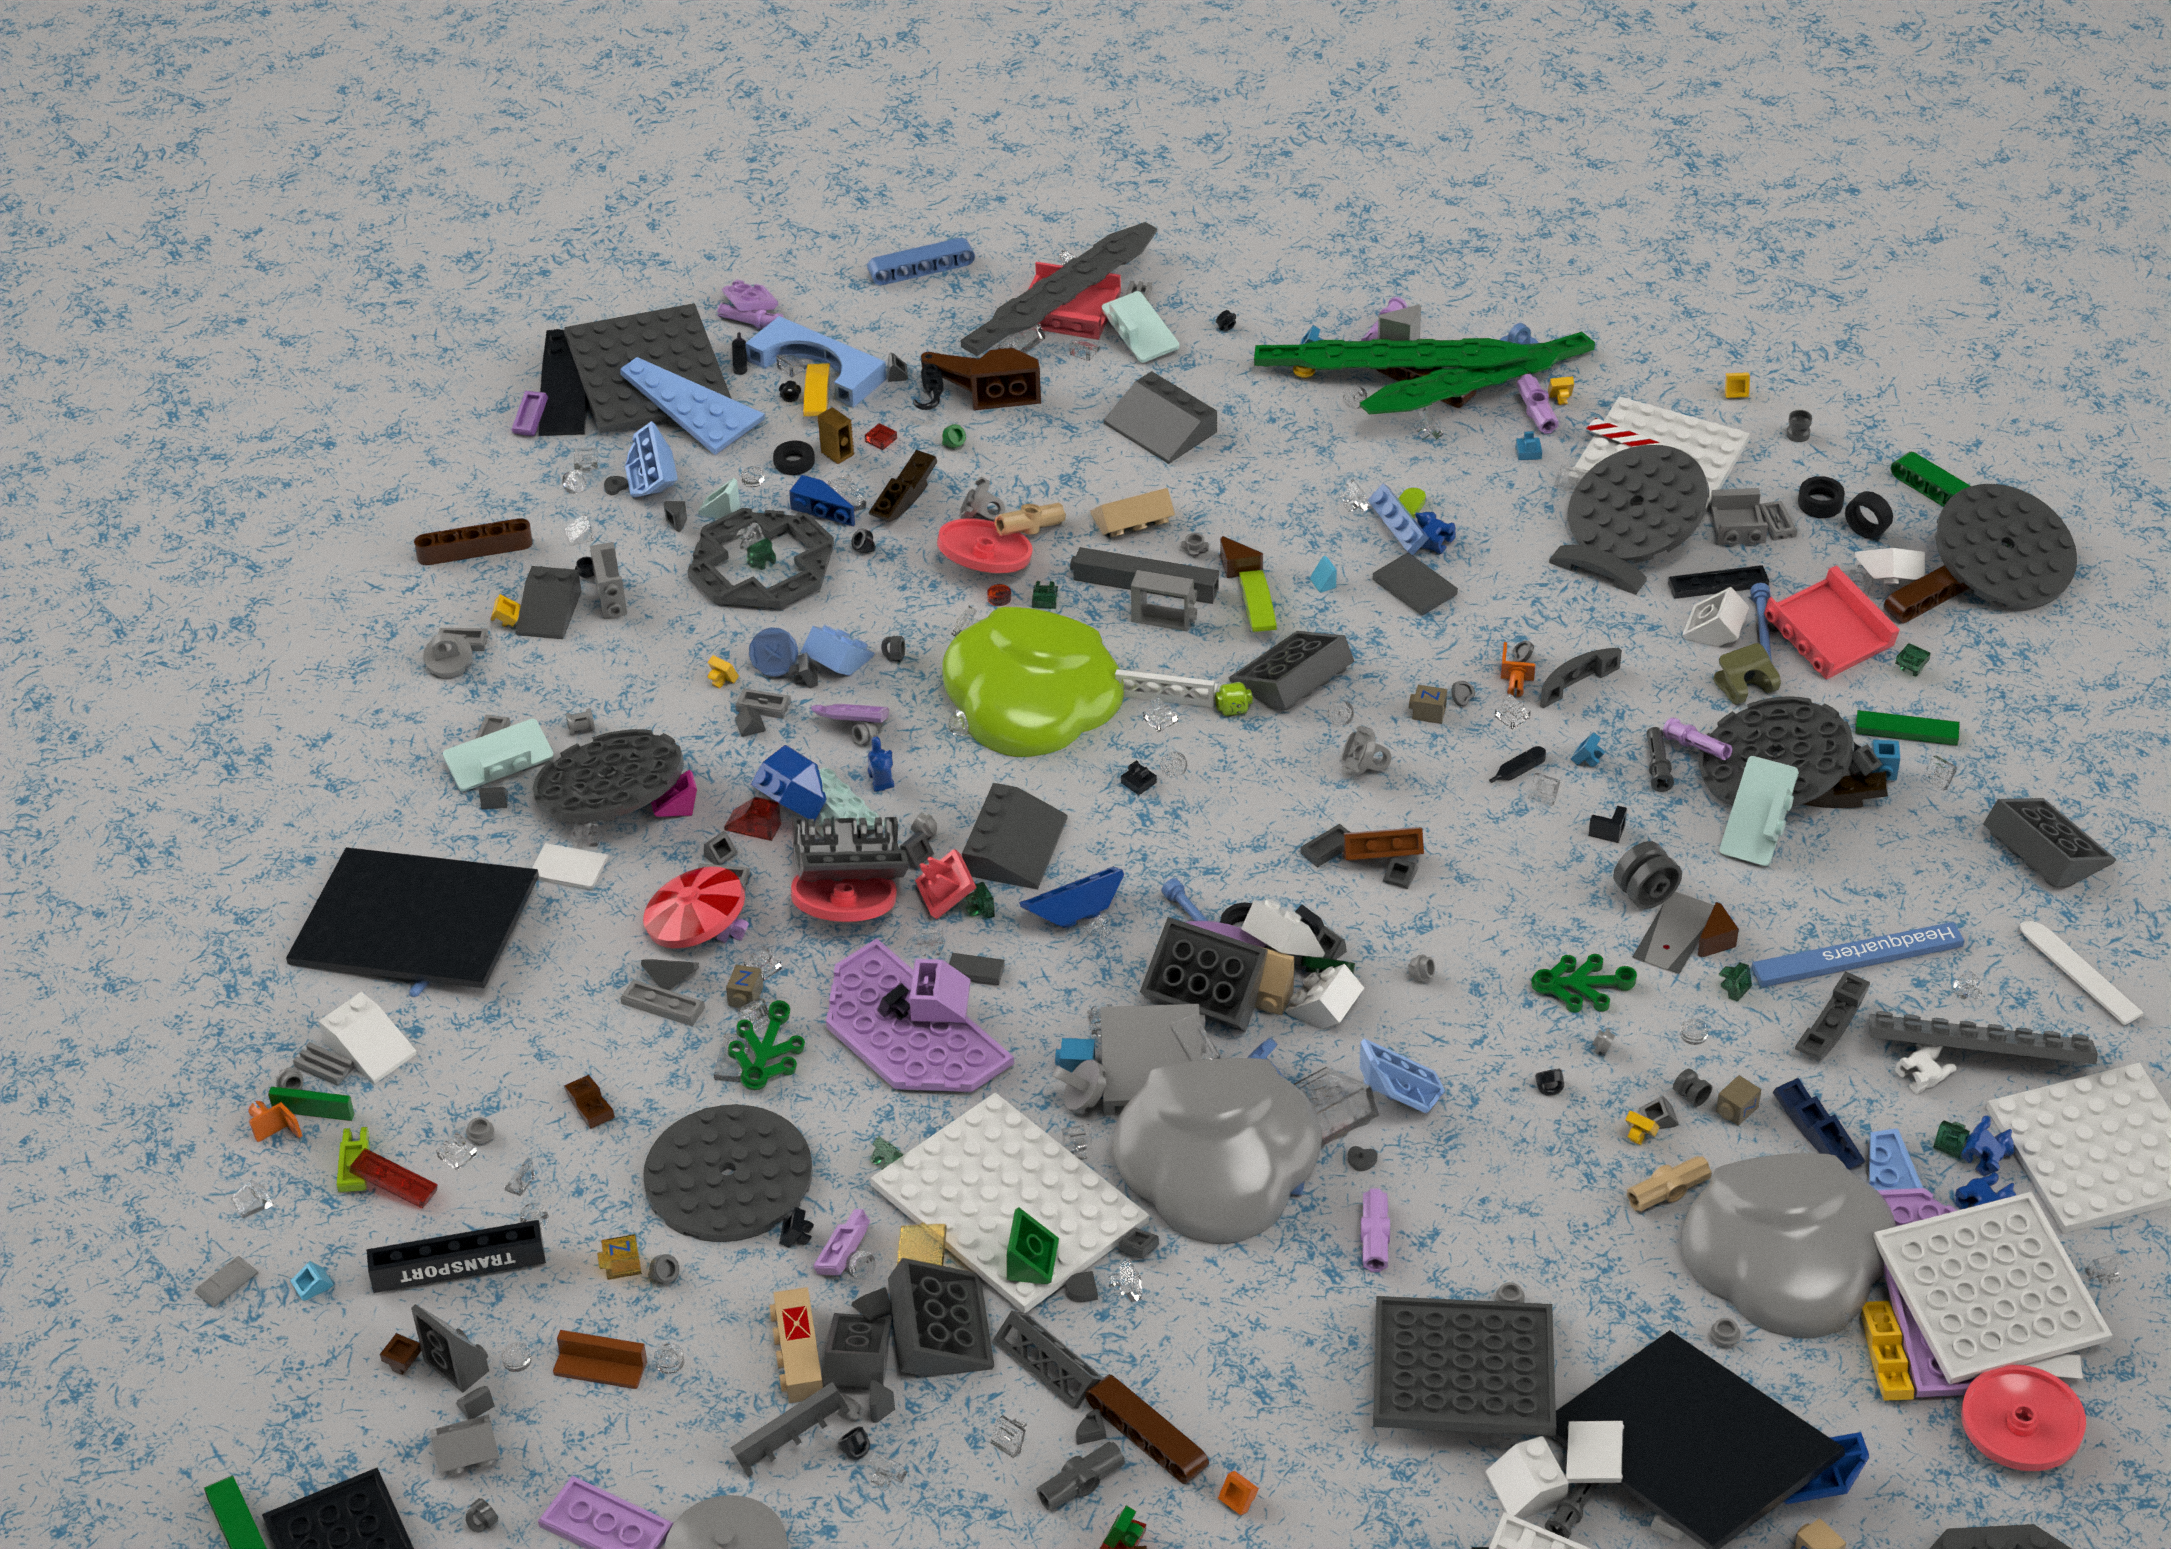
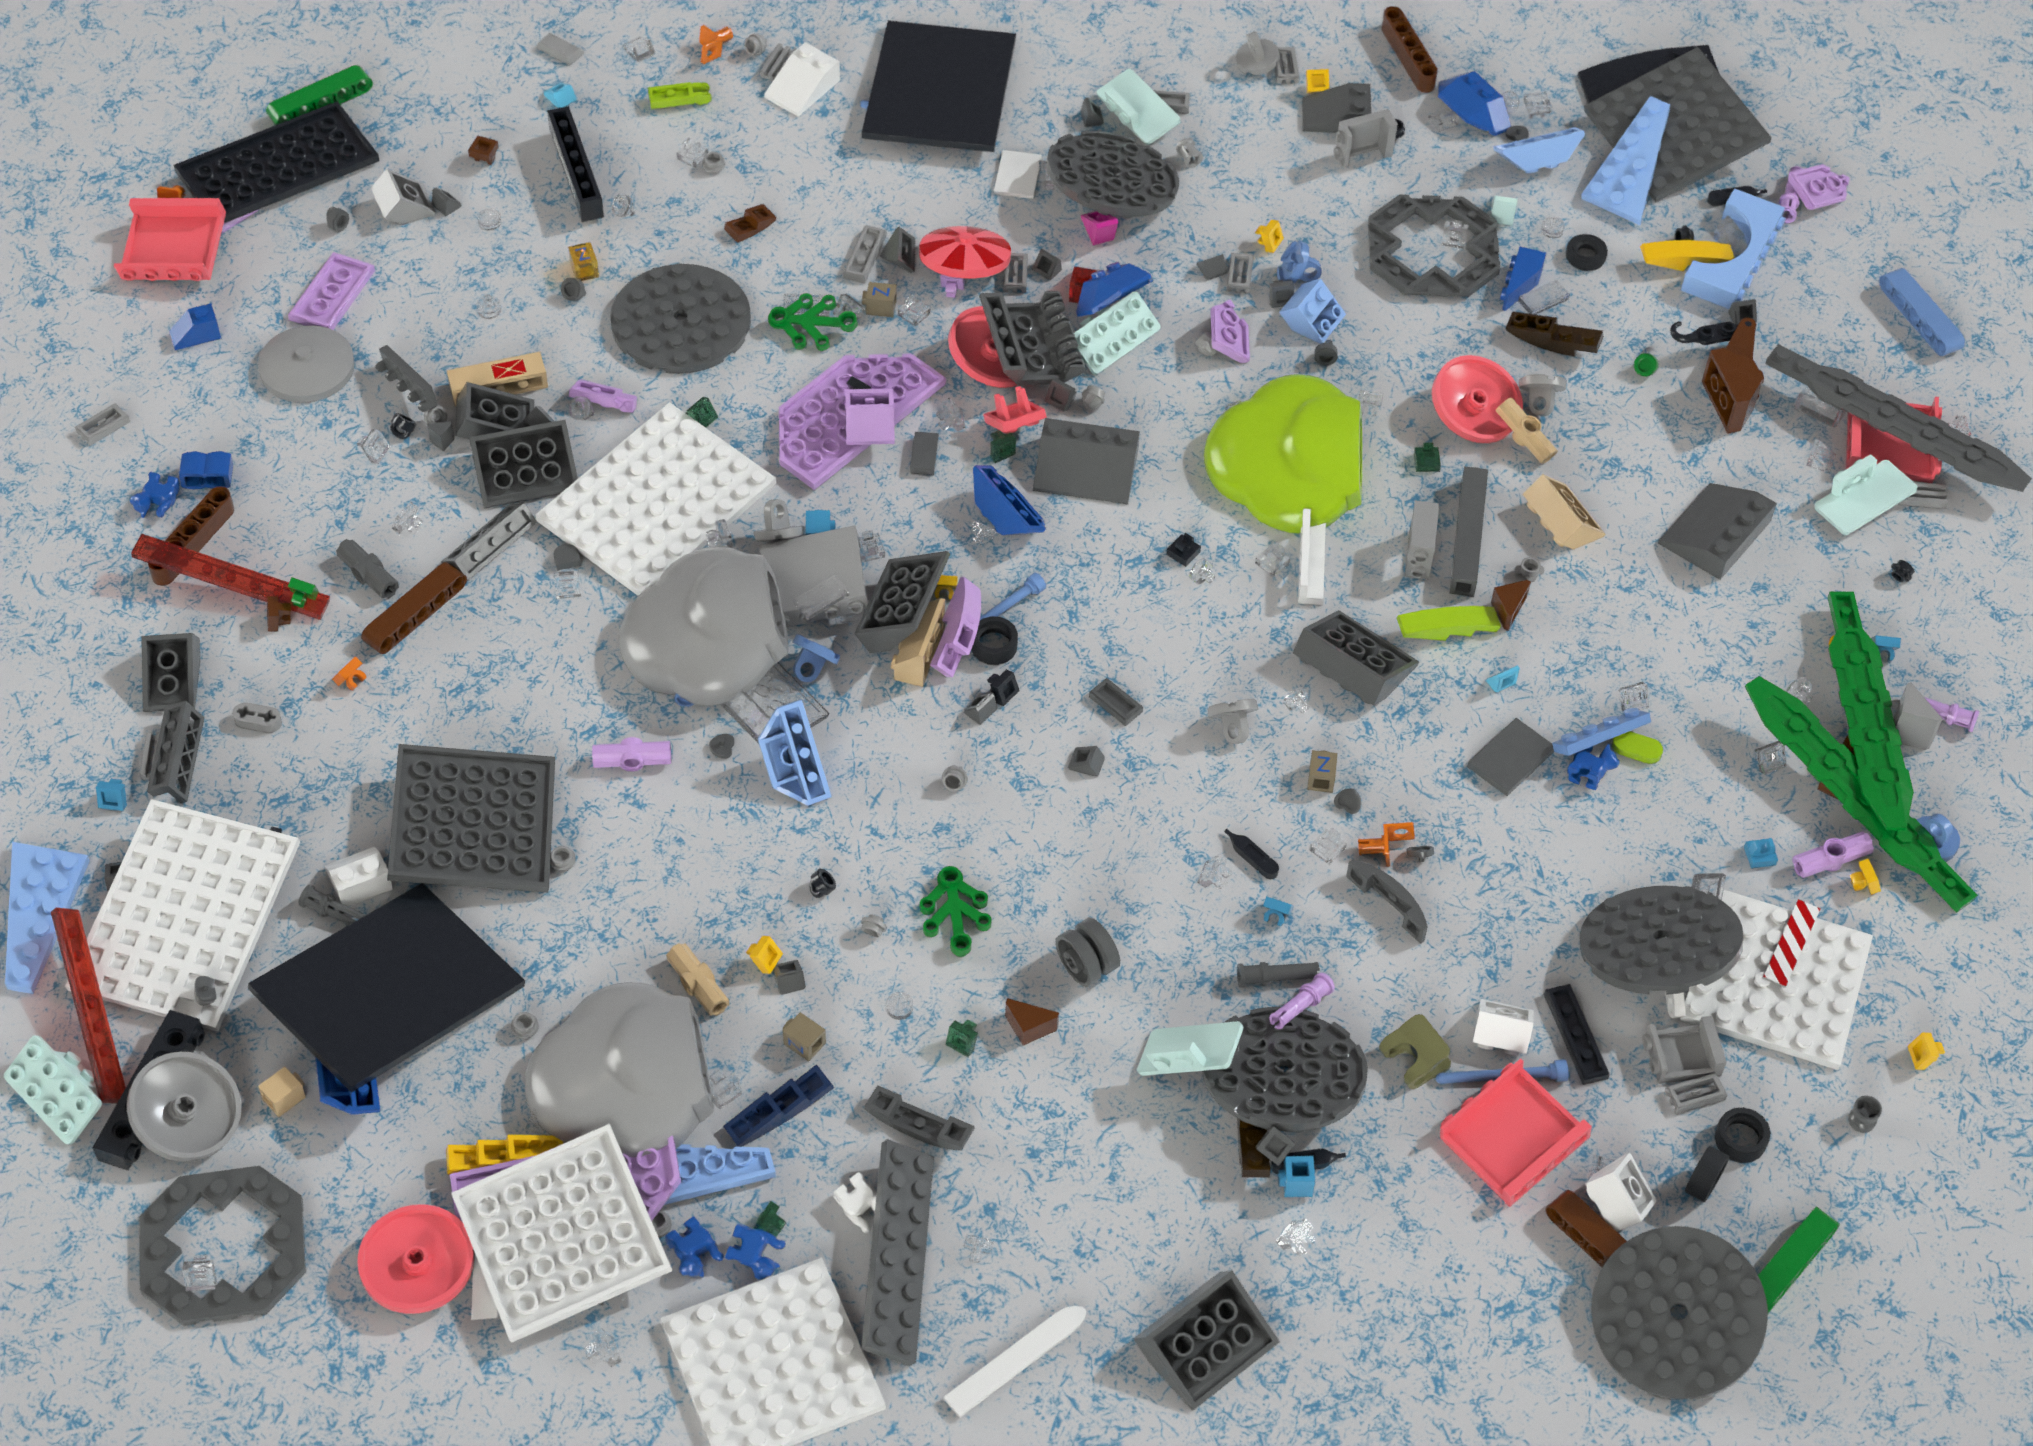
camera: 80 degrees right, 10 degrees up
green tile [268,1087,355,1121] -> none
clear red tile [349,1148,438,1209] -> none
dark grey slope [411,1304,489,1393] -> none
clear slope [504,1158,535,1196] -> none
medium lavender tile [511,391,548,436] -> none
dark orange panel [553,1330,647,1389] -> none
dark grey slope [664,501,687,532] -> none
clear green tile [747,537,776,570] -> none
black tile [779,1207,814,1248] -> none
pearl gold brick [818,407,855,464] -> none
black tile [851,528,876,553] -> none
clear red tile [865,423,897,450] -> none
blue animal [868,737,895,792] -> none
clear yellow piece [897,1222,947,1266] -> none
clear red tile [987,584,1012,606] -> none
green slope [1006,1207,1059,1284] -> none
dark grey tile [1076,1409,1106,1445] -> none
dark grey tile [1119,1228,1159,1259] -> none
lime head [1215,682,1253,716] -> none
white slope [1241,898,1325,957] -> none
white slope [1285,964,1364,1029] -> none
dark green plate [1301,956,1355,974] -> none
dark orange panel [1342,827,1424,860] -> none
dark grey slope [1549,544,1647,595] -> none
white piece [1565,1421,1624,1483] -> none
black panel [1588,805,1627,843] -> none
light grey sticker [1632,892,1714,974] -> none
dark grey wheel [1673,1068,1712,1107] -> none
medium blue tile [1752,922,1964,987] -> none
green tile [1855,710,1960,745] -> none
clear green tile [1895,643,1931,677] -> none
none -> blue wedge [1438,71,1511,136]

